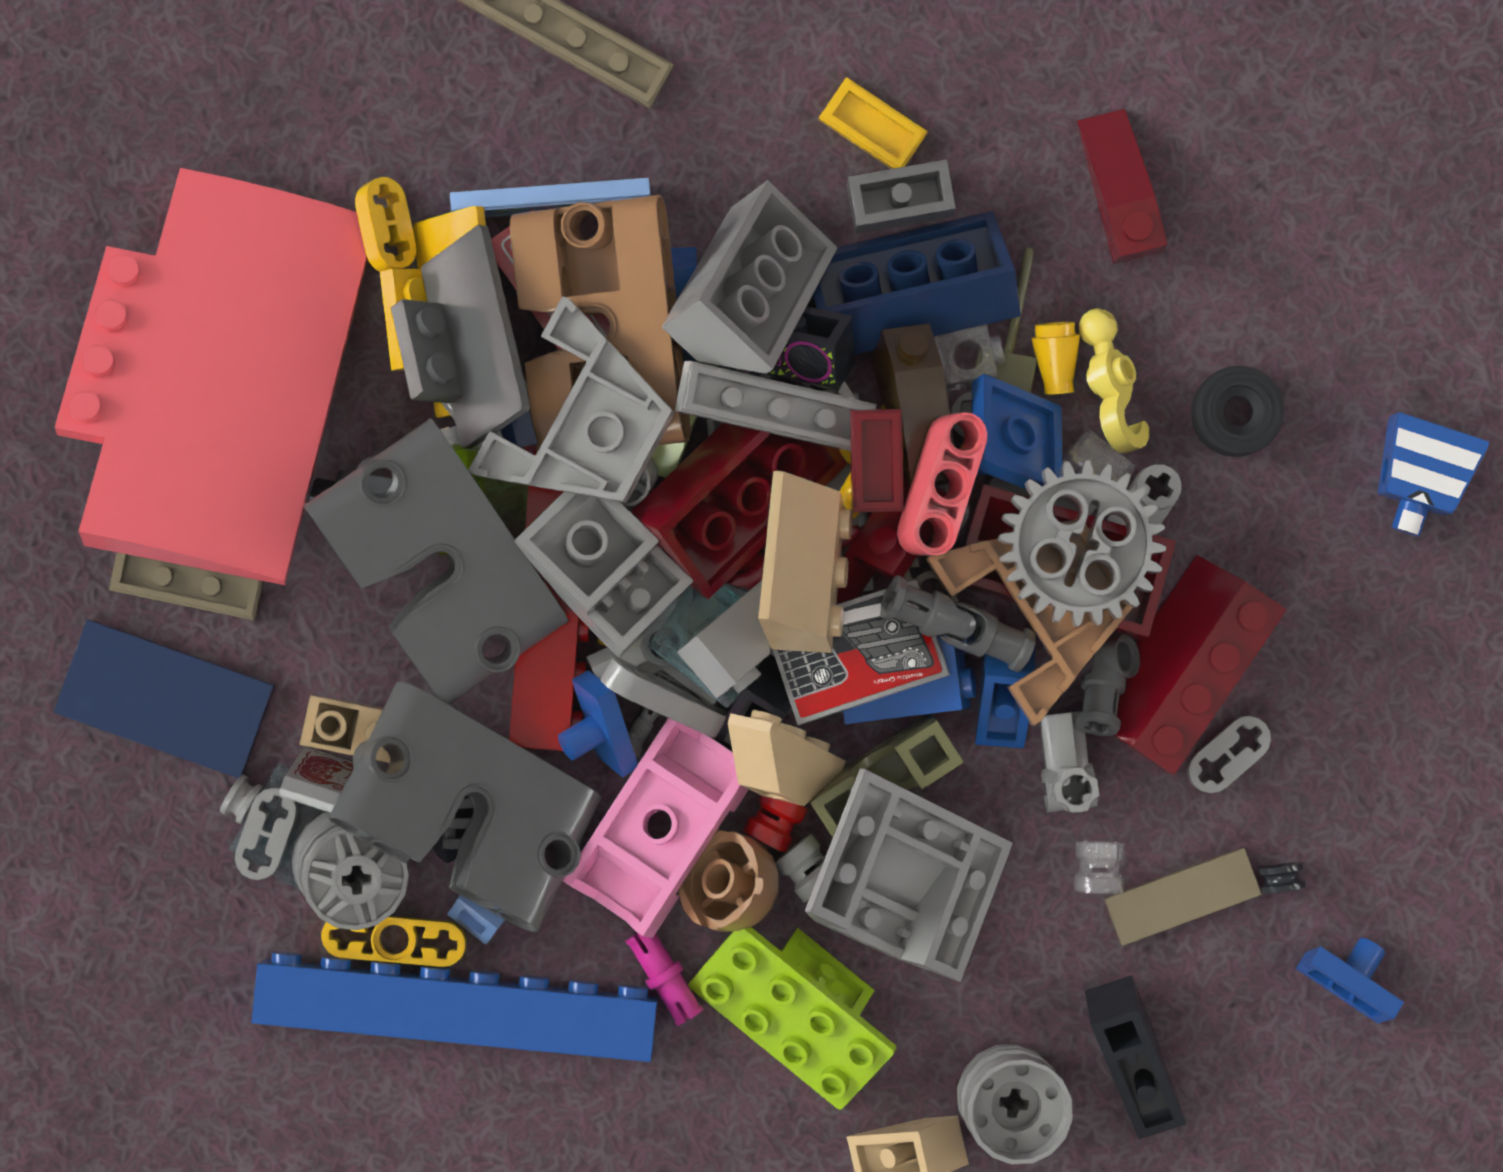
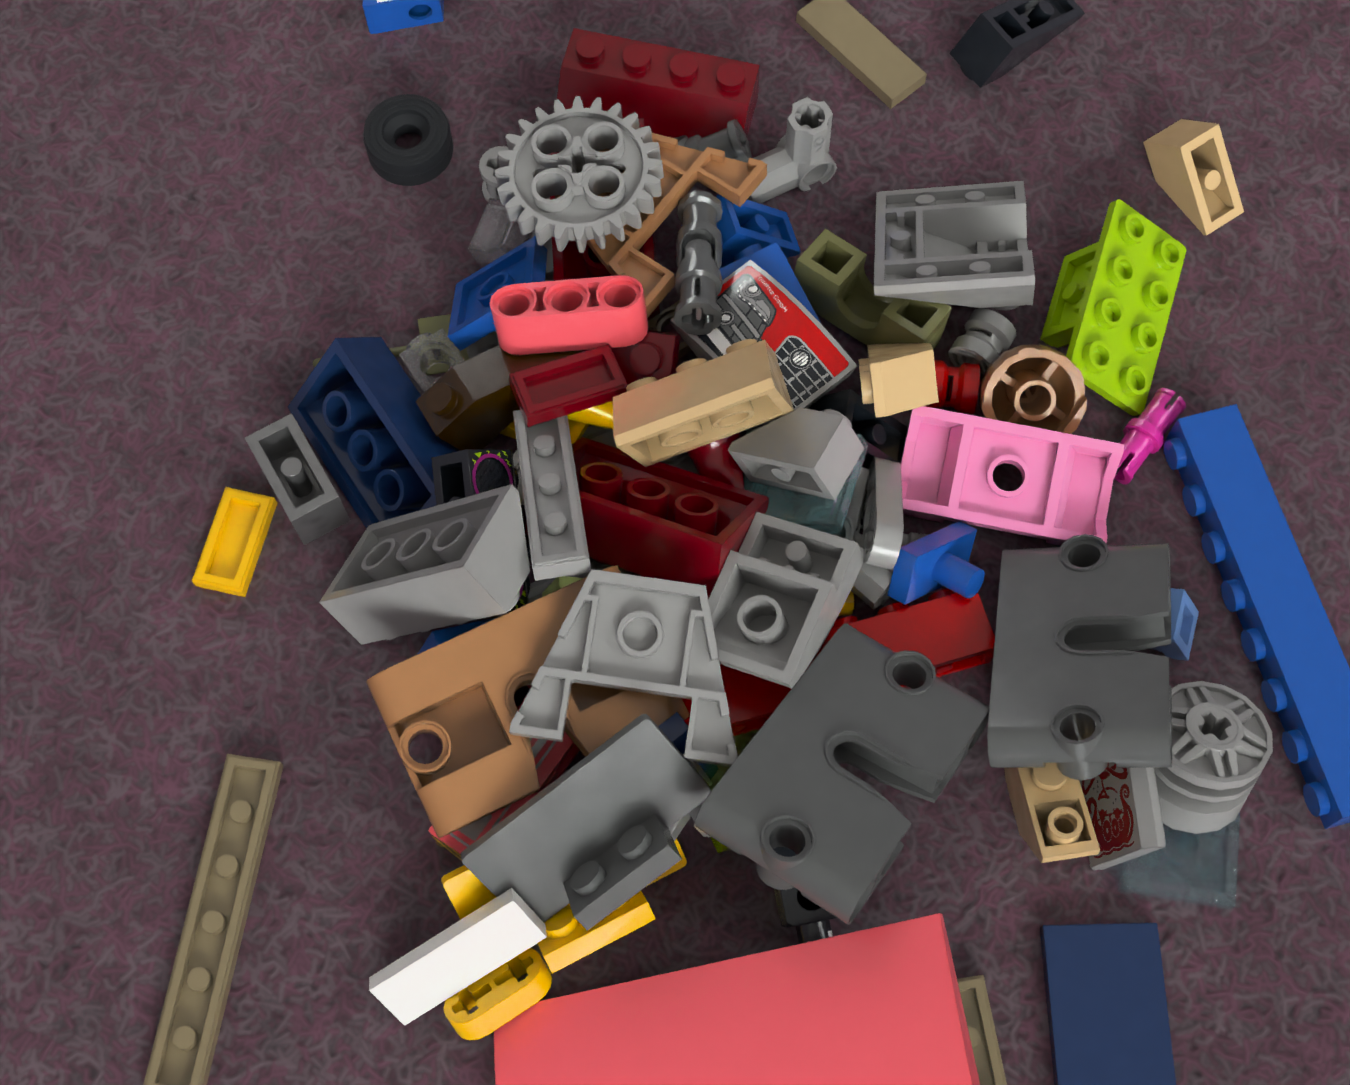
camera: 110 degrees left, 20 degrees down
light grey bush [220,774,265,825] -> none
light grey beam [235,787,300,880] -> none
yellow beam [321,915,467,967] -> none
light blue tile [450,178,651,218] -> none
light grey wheel [957,1044,1073,1165] -> none
yellow cone [1031,322,1080,394] -> none
clear wheel [1074,840,1125,894] -> none
dark red slope [1077,109,1168,264] -> none
light yellow piece [1079,308,1149,454] -> none
light grey beam [1186,716,1271,793] -> none
none -> white tile [369,888,547,1026]

